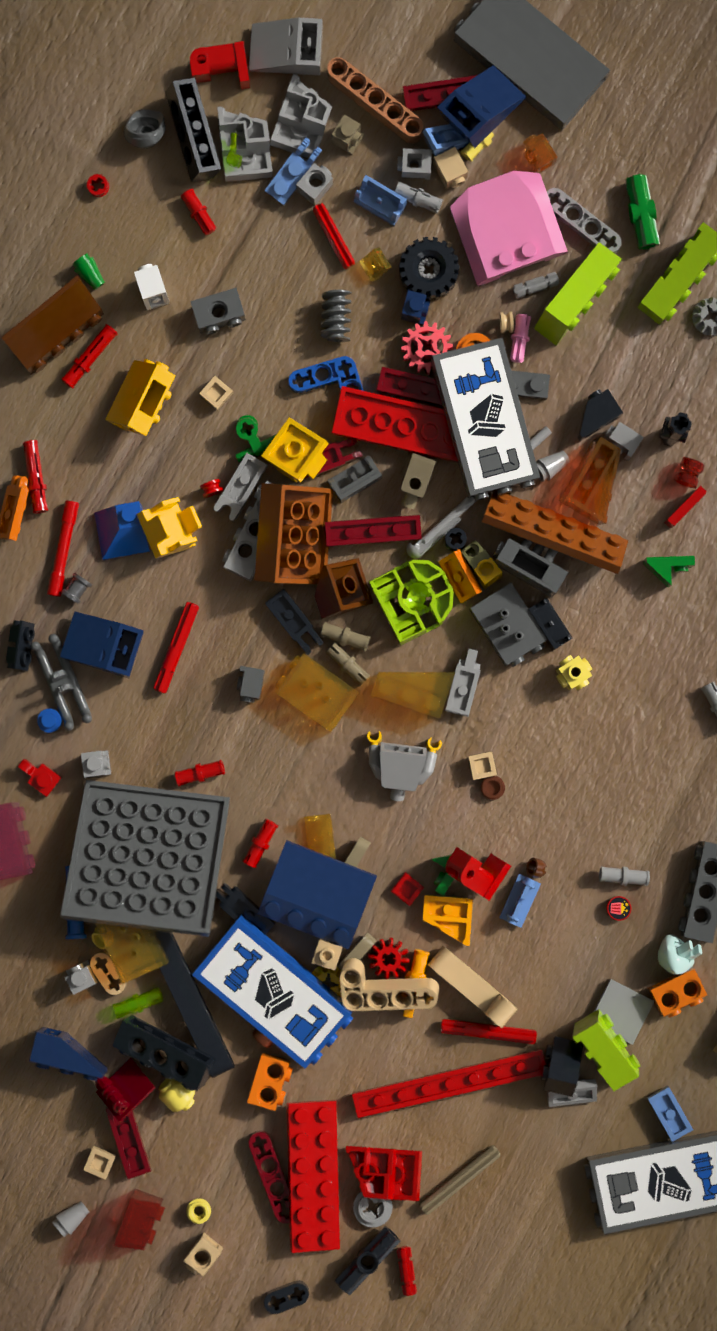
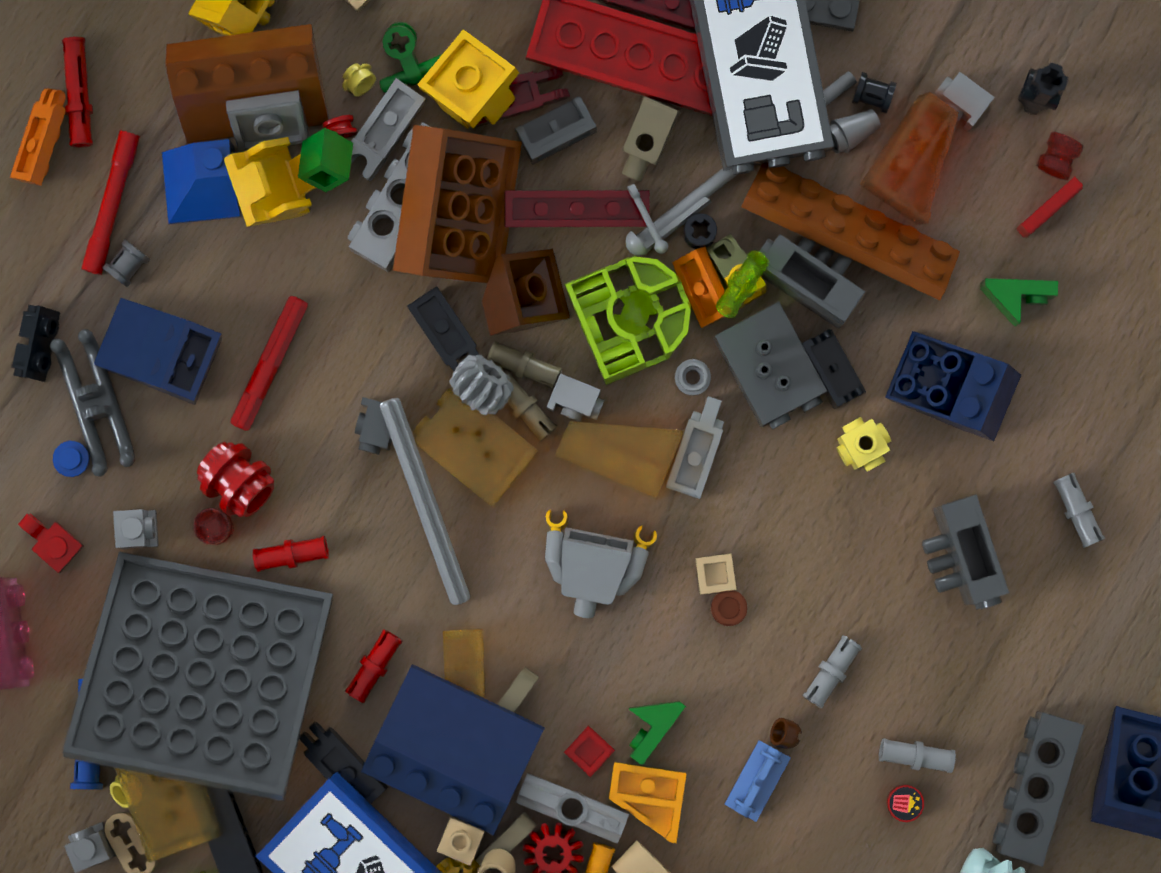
camera: 10 degrees right, 0 degrees up
red piece [446,847,511,901] -> none
black slope [578,389,623,442] -> none
none -> dark orange slope [165,24,329,144]
none -> clear red wheel [193,508,234,545]
none -> red piece [197,442,274,517]
none -> light grey tile [226,91,310,152]
none -> green brick [298,128,353,192]
none -> light yellow plate [342,63,376,97]
none -> light grey axle [380,398,470,605]
none -> light grey gear [449,355,514,415]
none -> light grey piece [515,773,629,844]
none -> light grey brick [547,373,605,422]
none -> light grey hinge [627,183,669,254]
none -> light grey plate [675,359,711,396]
none -> clear neon green pin [716,251,769,318]
none -> light grey pin [802,635,862,709]
none -> black bush [852,72,897,114]
none -> dark blue slope [885,331,1021,441]
none -> dark grey piece [922,494,1009,610]

